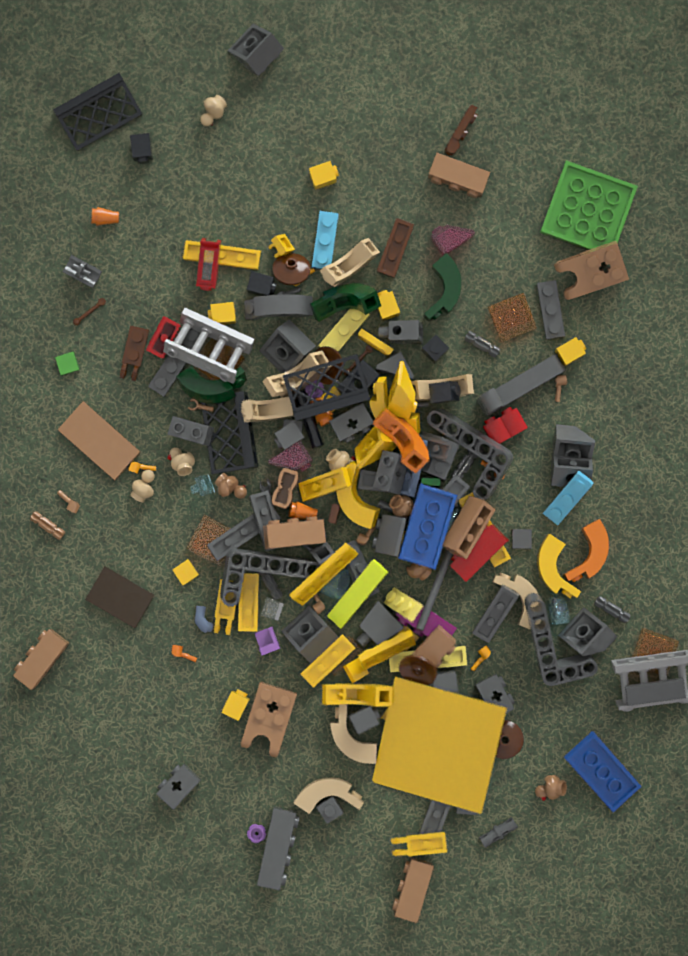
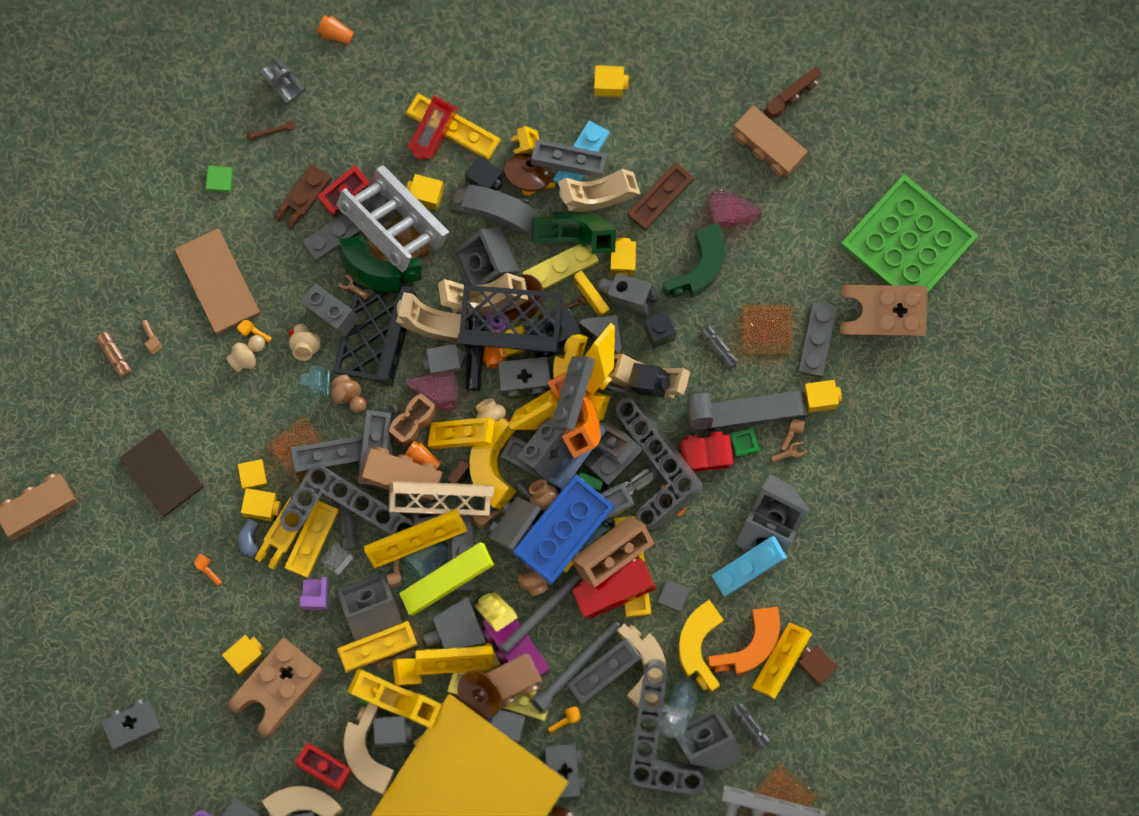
camera: 20 degrees right, 10 degrees down
none -> yellow brick [241,488,281,522]
none -> red brick [294,743,352,792]
none -> tan fence [389,481,494,516]
none -> dark grey piece [530,620,621,714]
none -> dark grey plate [531,139,607,179]
none -> dark grey plate [551,356,595,431]
none -> clear bracket [659,704,689,740]
none -> green tile [729,428,760,458]
none -> yellow plate [752,623,812,699]
none -> medium nougat hand [771,442,807,462]
none -> reddish brown brick [797,645,838,687]

